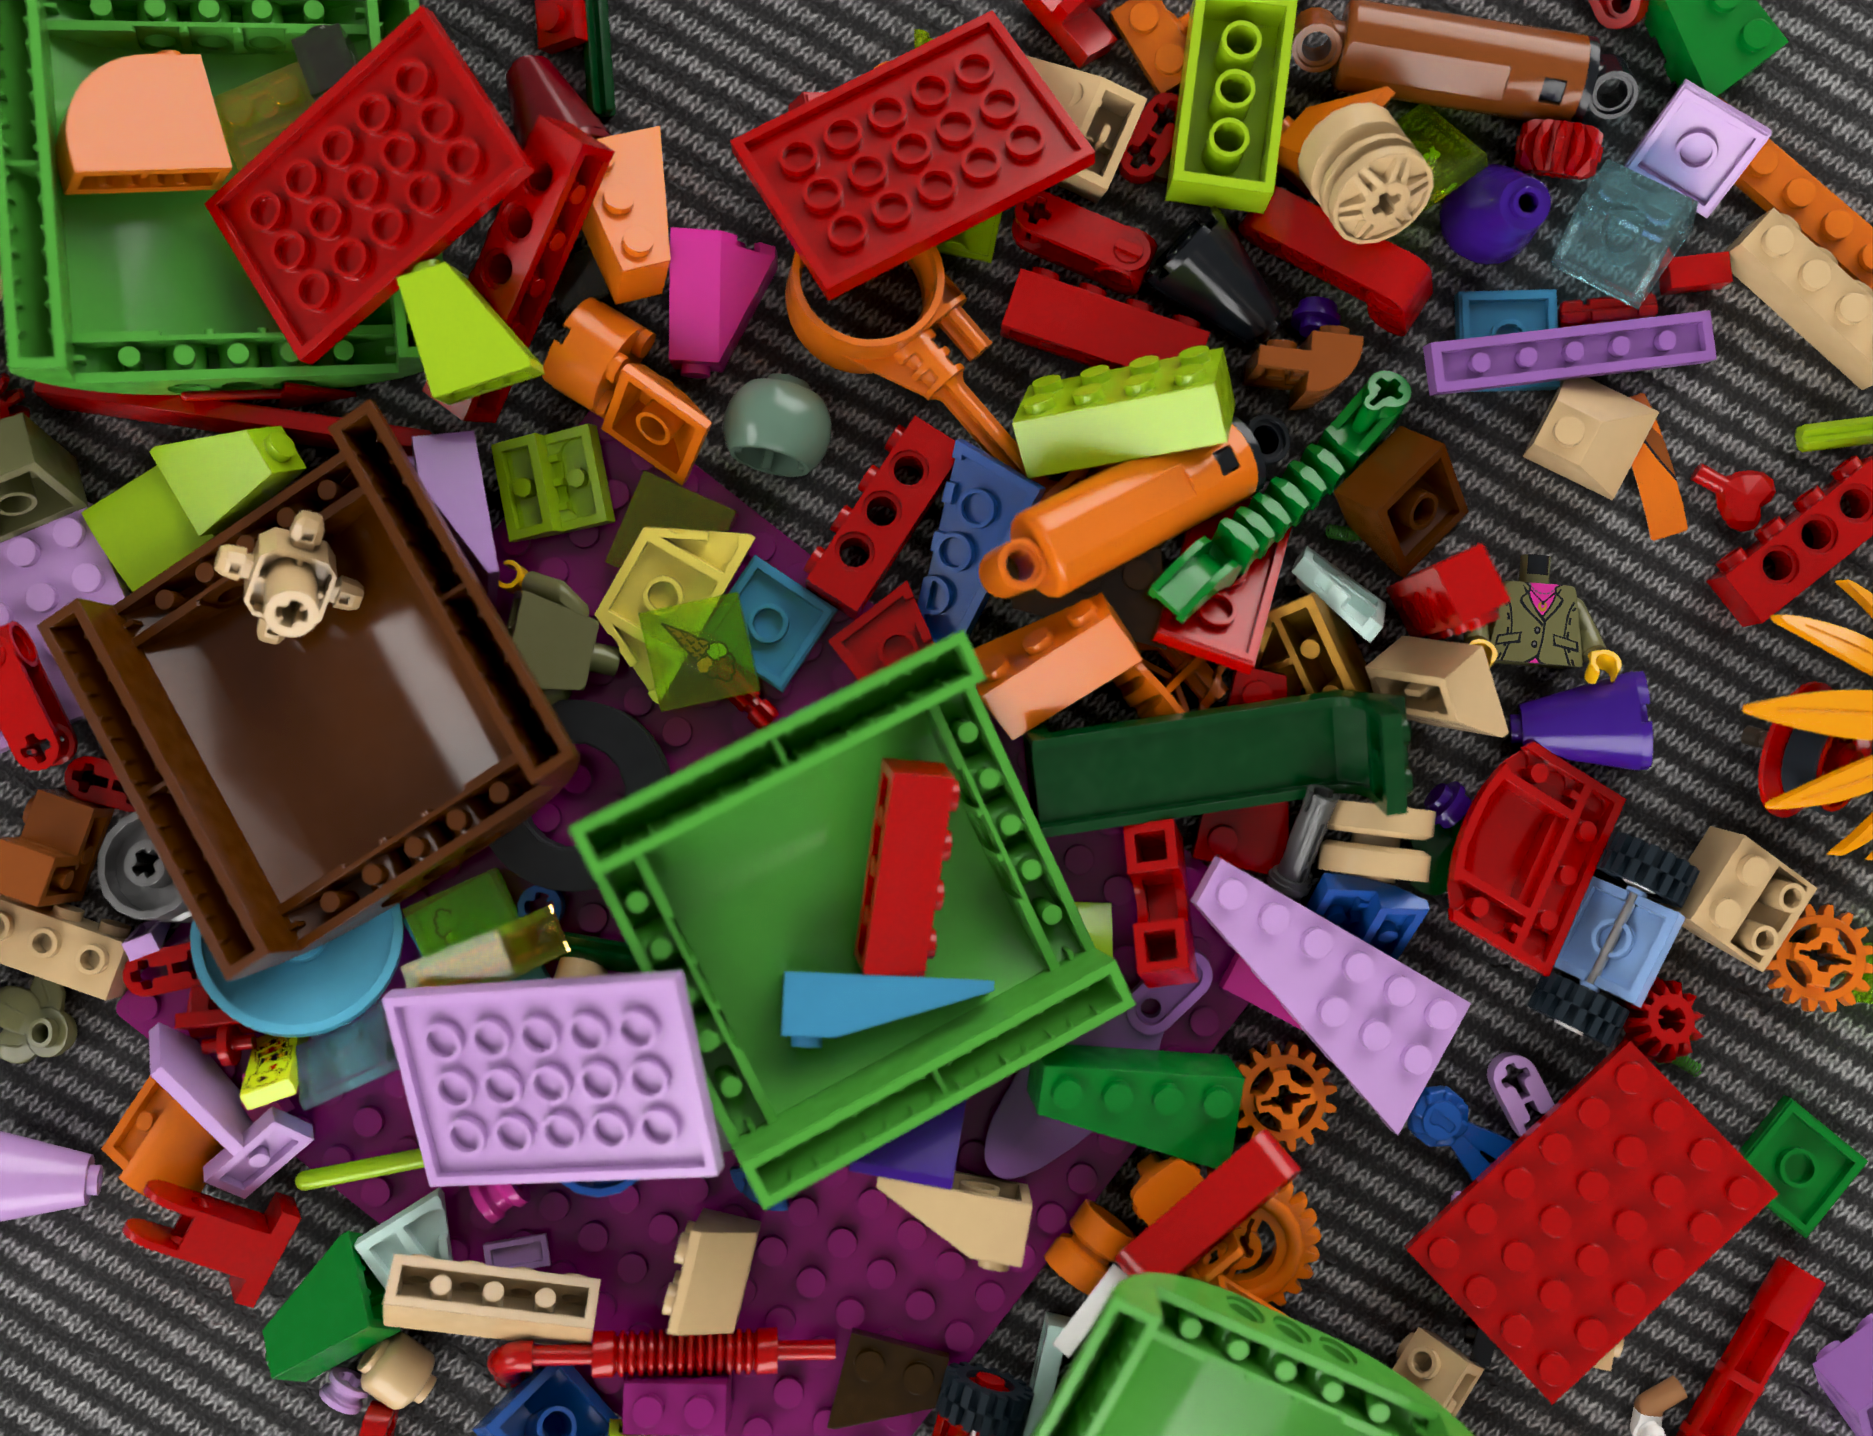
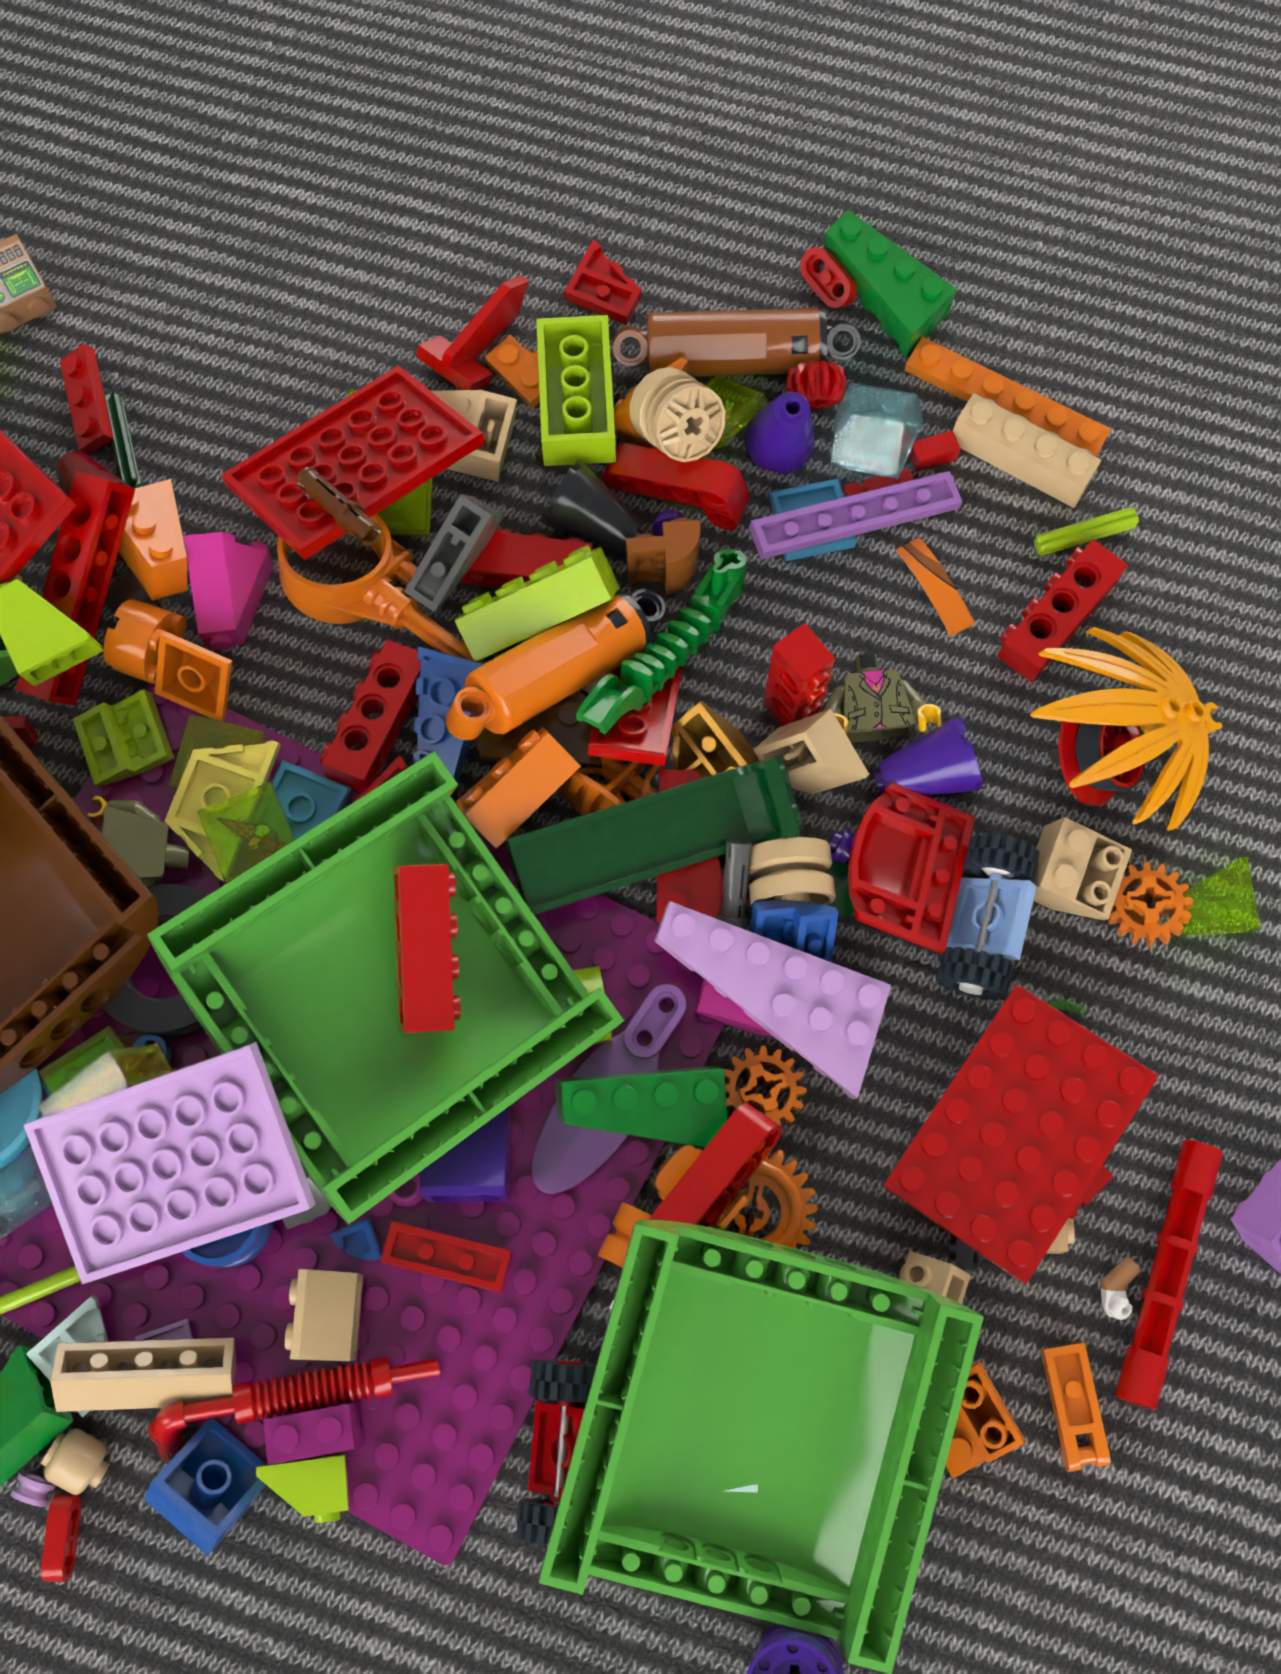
camera: 10 degrees left, 15 degrees down
medium lavender slope [407,430,499,609] -> none
dark pink wheel [468,1183,531,1224] -> none
sand green wheel [723,373,832,477] -> none
dark azure slope [780,971,994,1048] -> none
dark brown wing [827,1327,949,1430] -> none
tan slope [876,1171,1033,1272] -> none
red piece [1011,191,1158,295] -> none
red beam [1118,92,1179,184] -> none
red arch [1123,819,1198,988] -> none
light aqua wing [1292,546,1386,643] -> none
bright green leg [1326,524,1361,542] -> none
reddish brown slope [1334,426,1469,578] -> none
blue piece [1407,1085,1515,1181] -> none
lavender beam [1487,1052,1555,1137] -> none
tan slope [1522,377,1659,500] -> none
red gear [1616,977,1705,1063] -> none
lavender tile [1623,78,1772,218] -> none
red rock [1690,463,1776,532] -> none
green tile [1738,1095,1868,1238] -> none
none -> reddish brown pin [296,467,382,547]
none -> red plate [380,1221,513,1293]
none -> dark grey slope [404,494,504,612]

